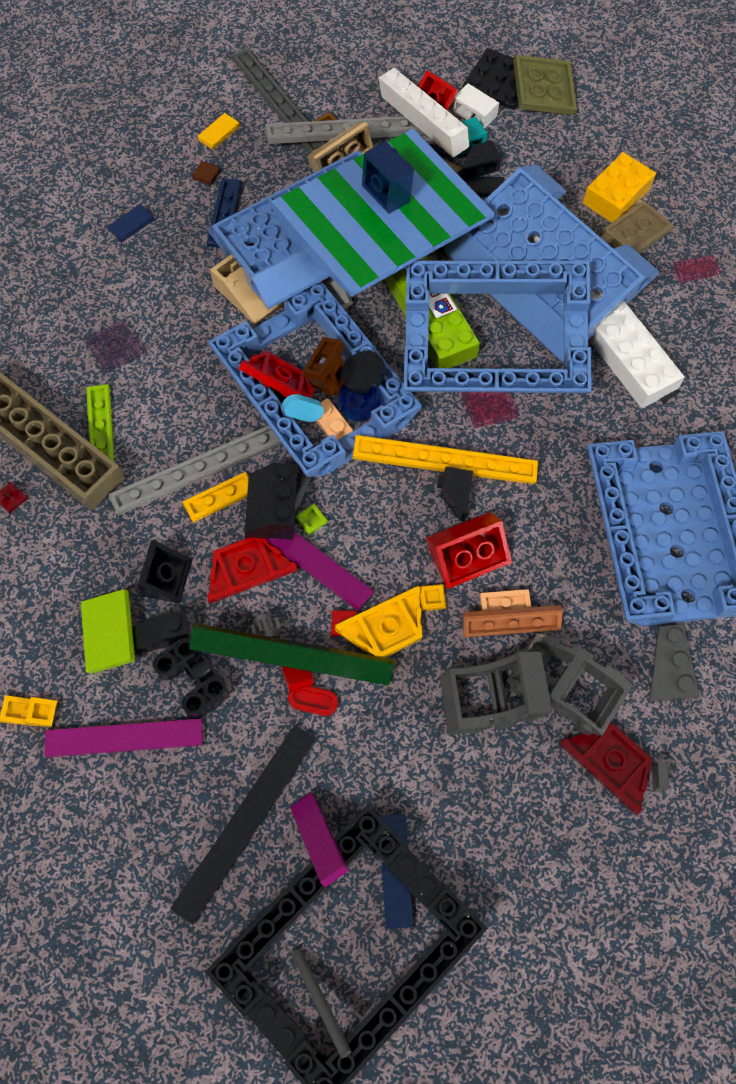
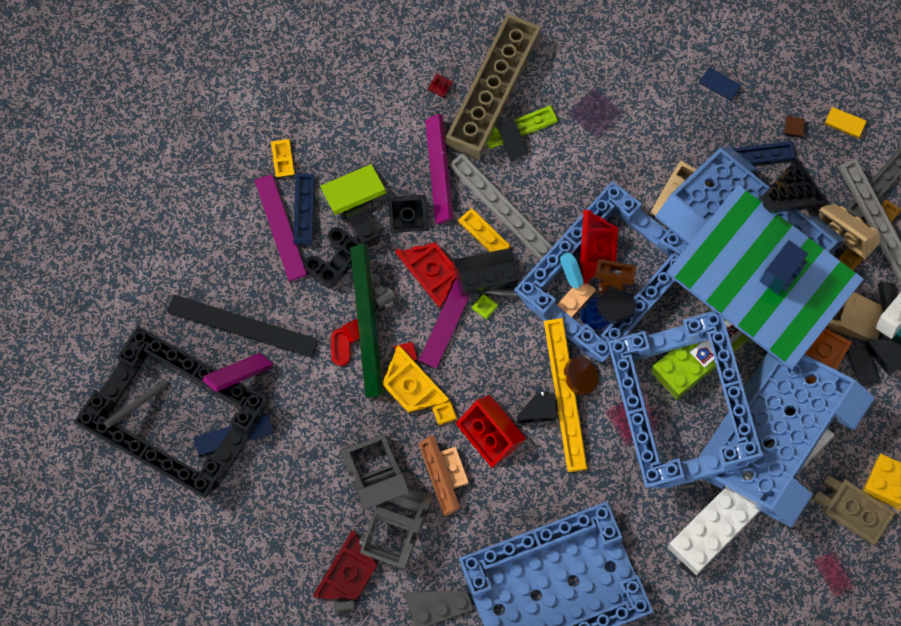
camera: 80 degrees right, 5 degrees up
none -> dark blue tile [293,173,315,245]
none -> magenta tile [425,113,453,224]
none -> black tile [496,119,528,161]
none -> reddish brown tile [564,356,598,395]
none -> black wing [760,158,828,213]

